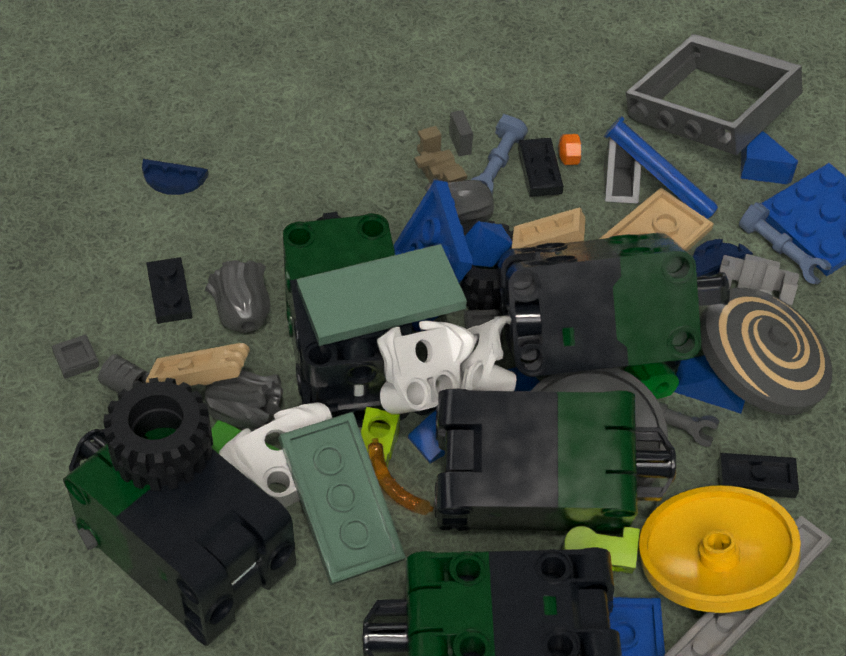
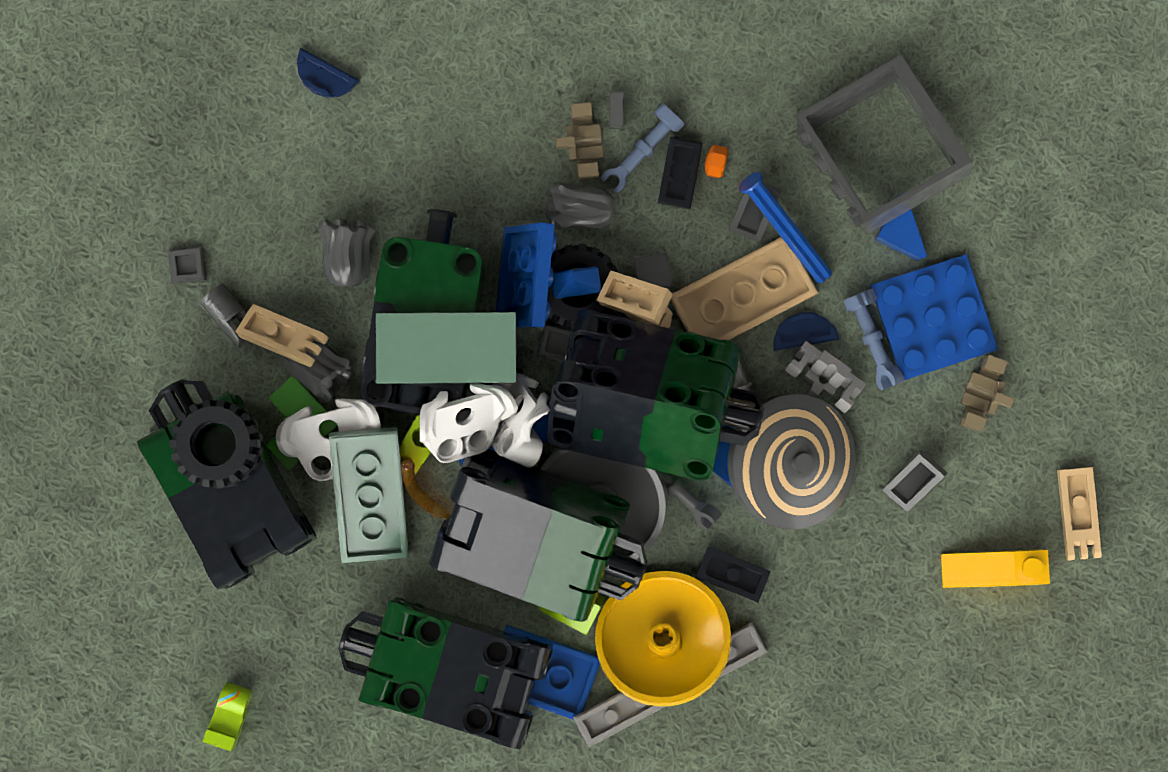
camera: 20 degrees right, 35 degrees up
black plate [146,257,192,324] -> none

